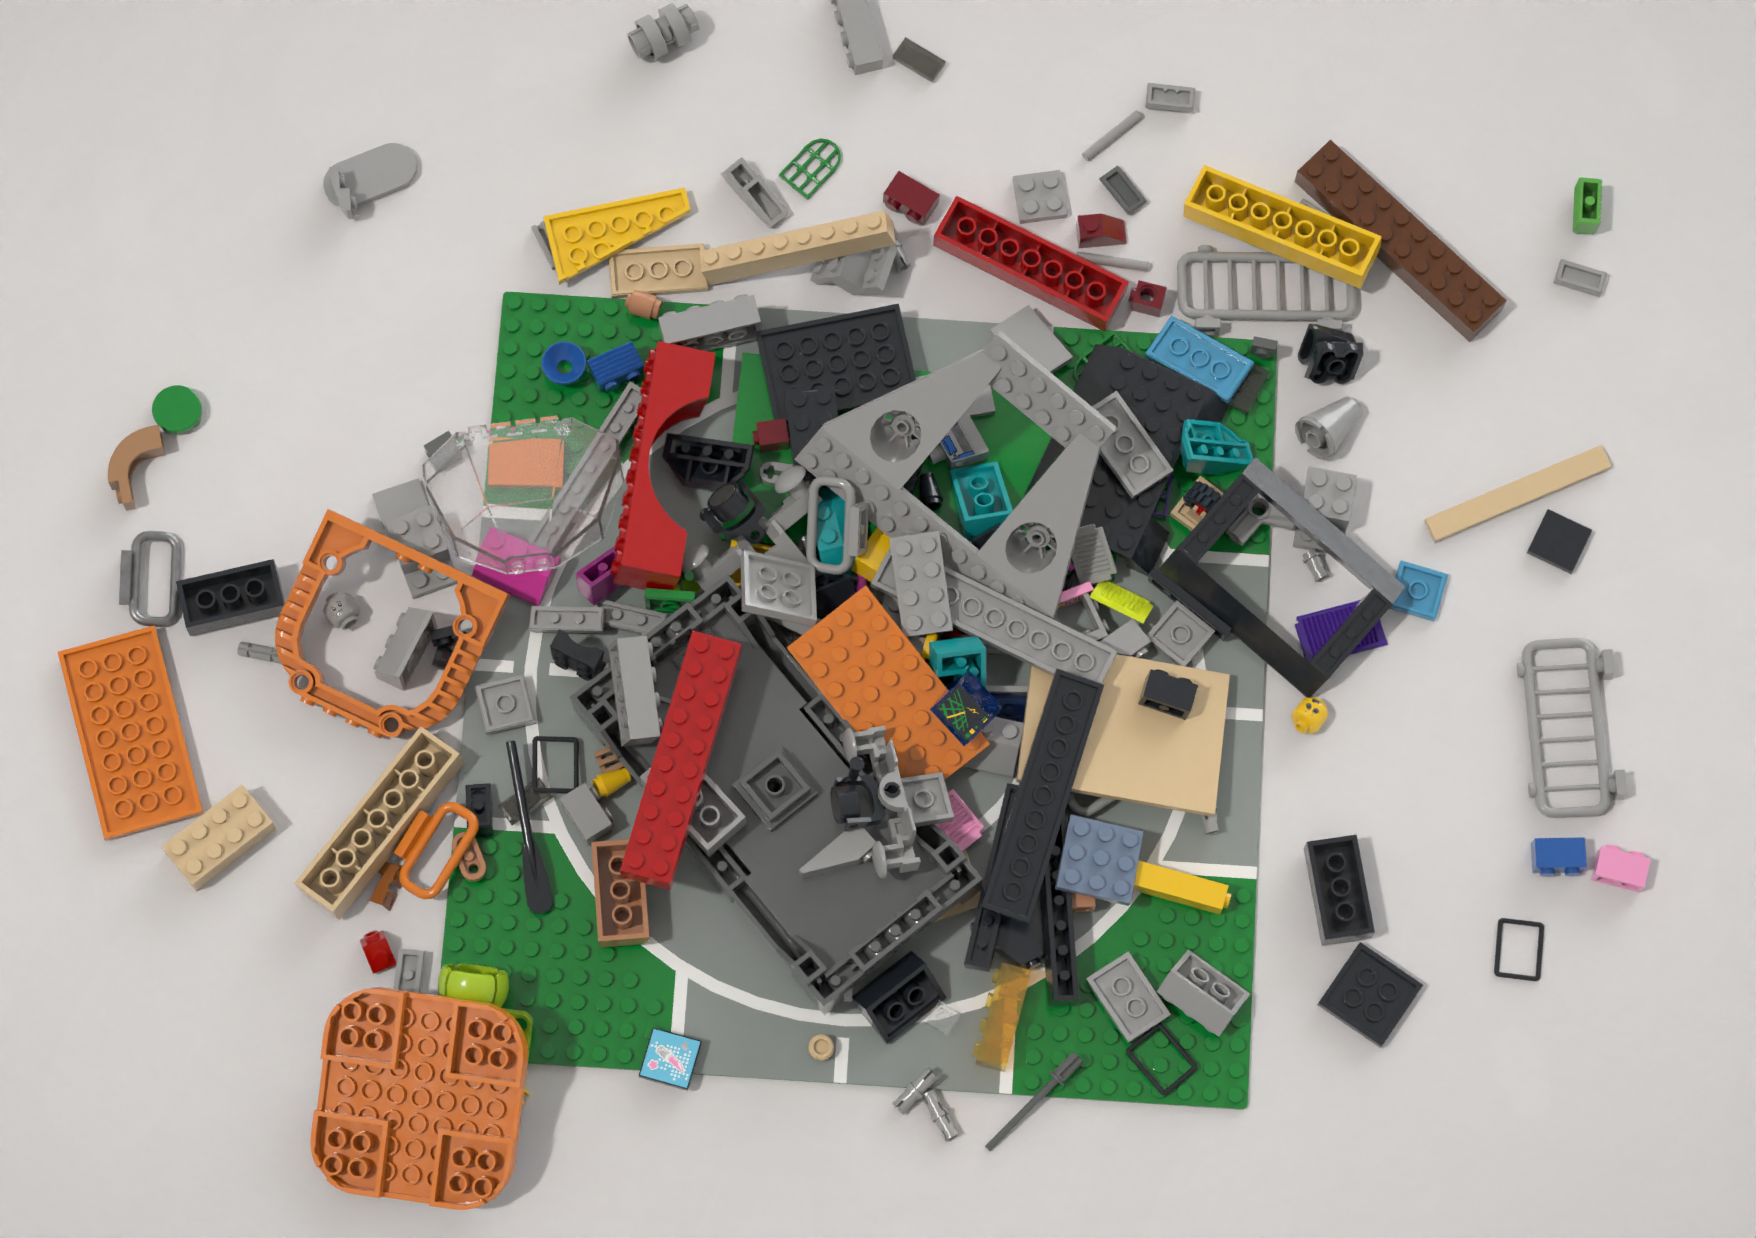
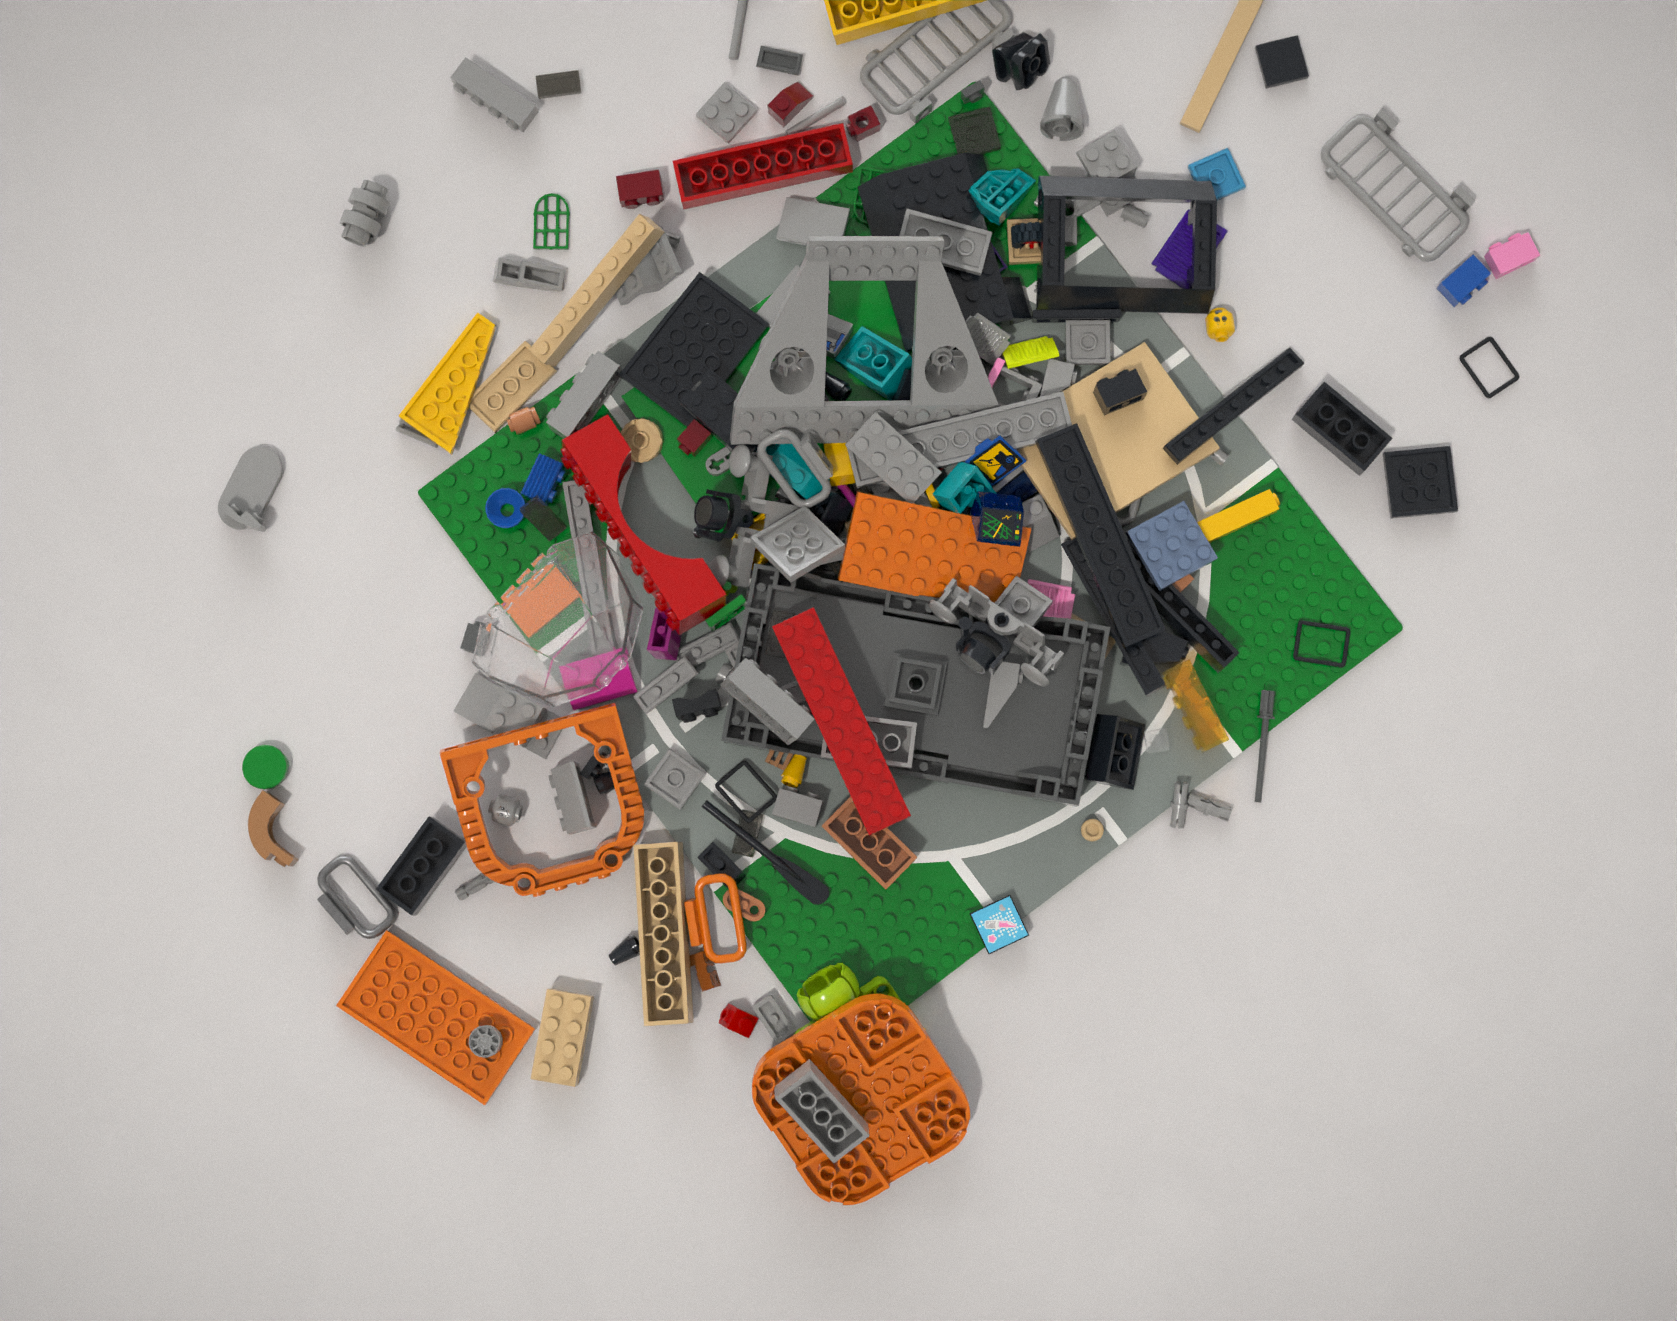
camera: 30 degrees left, 10 degrees up
black wedge [662,433,755,491] -> none
light grey plate [1086,952,1171,1043] -> none
dark azure tile [1145,315,1254,404] -> none
light grey slope [1157,949,1250,1037] -> none
none -> light grey wheel [469,1025,503,1058]
none -> clear smoke tile [520,495,567,541]
none -> black cone [609,935,640,966]
none -> tan tile [621,418,663,463]
none -> light grey brick [774,1059,870,1163]
none -> piece [965,435,1027,486]
none -> black tile [1163,347,1304,465]

